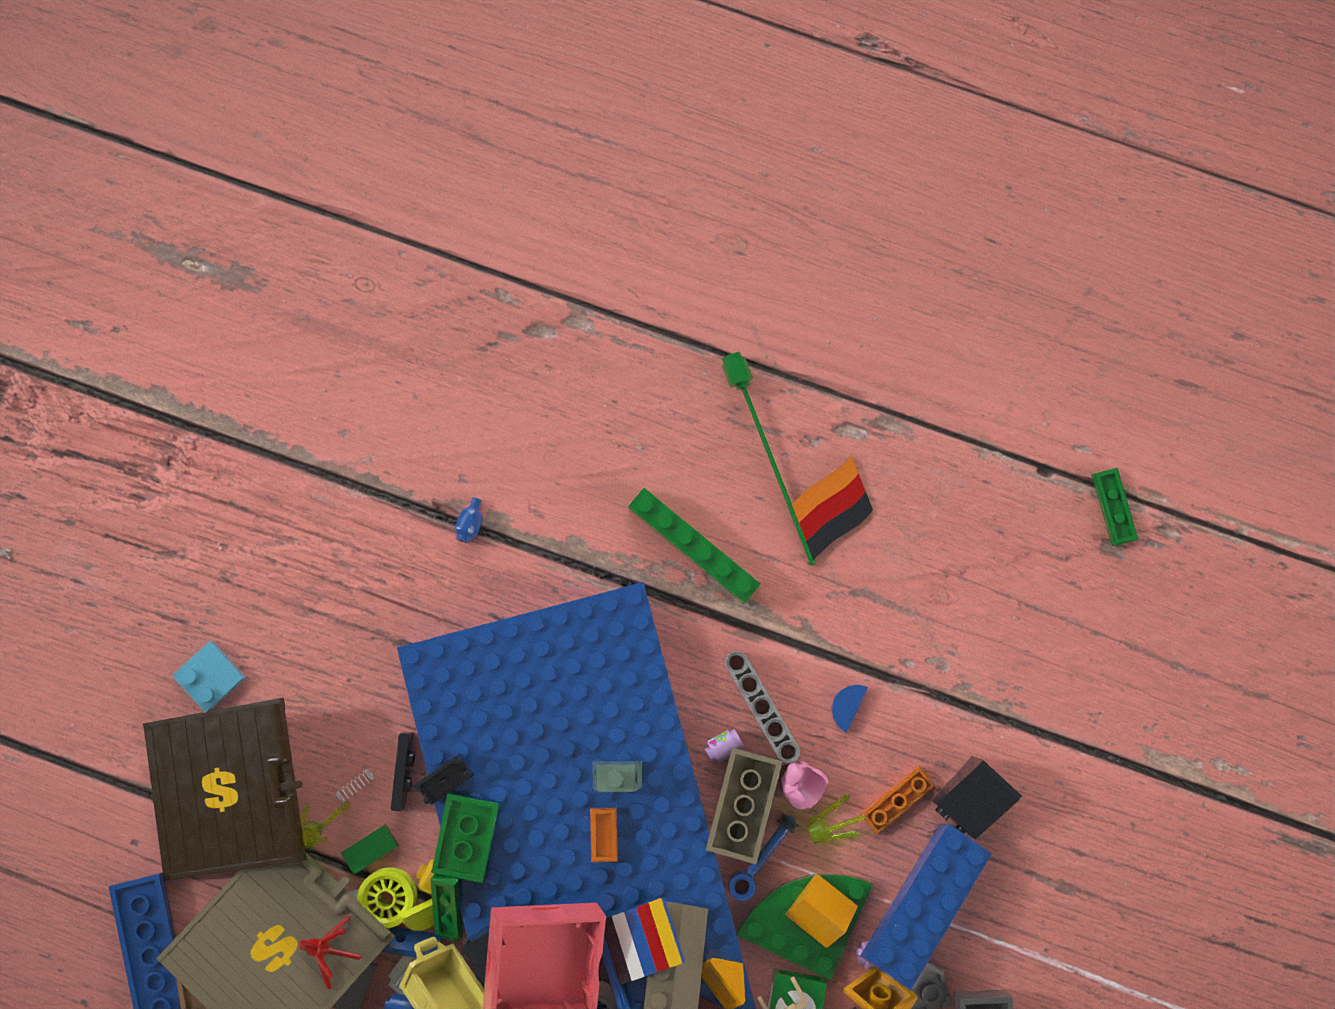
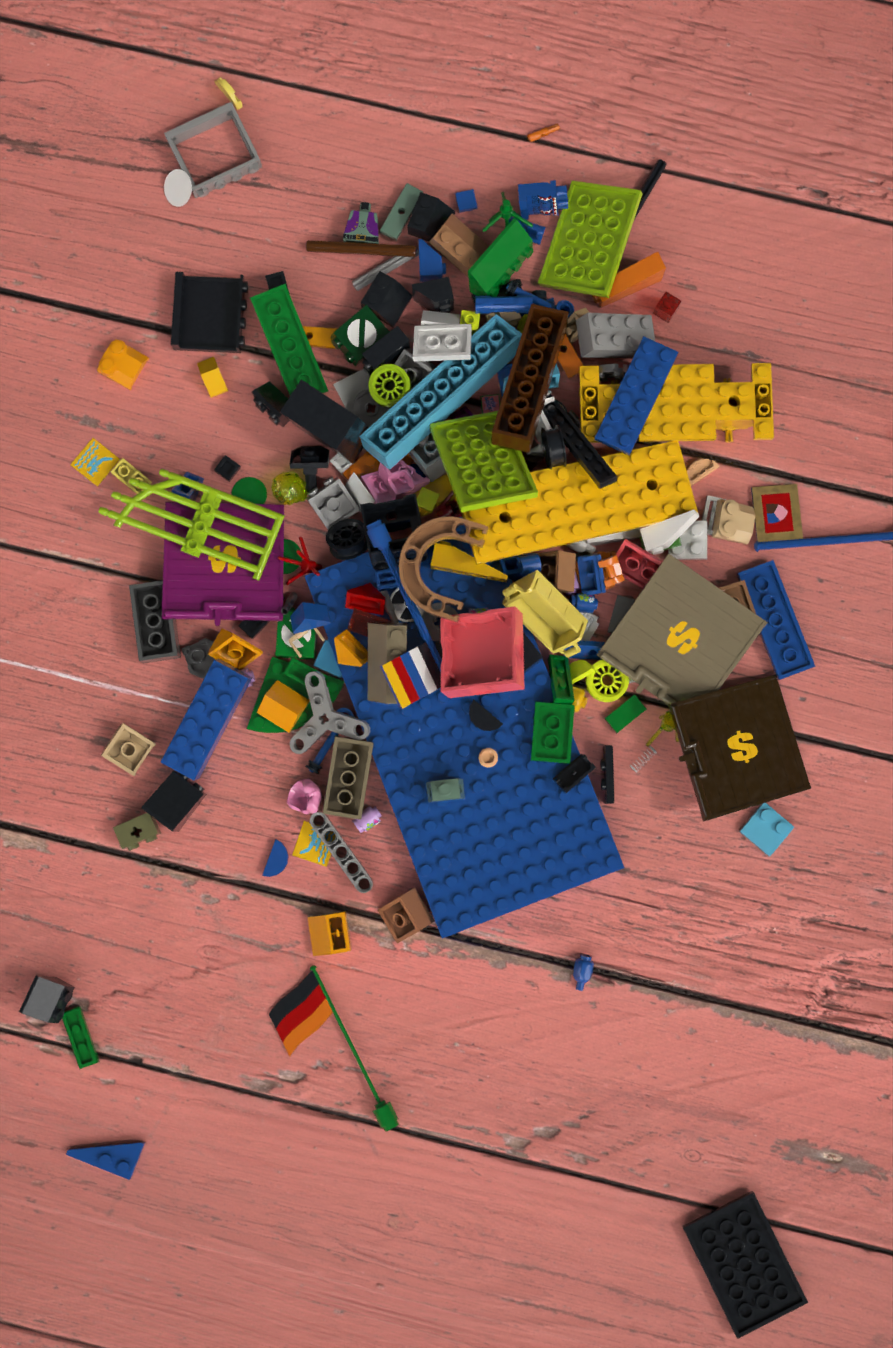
camera: 170 degrees right, 0 degrees up
red plant [299,916,362,989] -> none
orange tile [590,807,618,862] -> none
green brick [628,488,761,604] -> none
clear neon green plant [807,794,866,844] -> none
orange tile [860,766,936,835] -> none
none -> slope [19,975,75,1023]
none -> blue wing [66,1141,145,1180]
none -> tan slope [101,723,156,776]
none -> olive brick [113,813,161,851]
none -> green tile [283,657,326,686]
none -> light grey piece [290,671,371,754]
none -> yellow sticker [292,821,336,867]
none -> light orange slope [307,911,352,956]
none -> dark azure slope [314,640,342,678]
none -> nougat slope [378,888,434,943]
none -> black tile [469,699,503,731]
none -> light nougat plate [478,748,498,768]
none -> black plate [682,1191,808,1339]

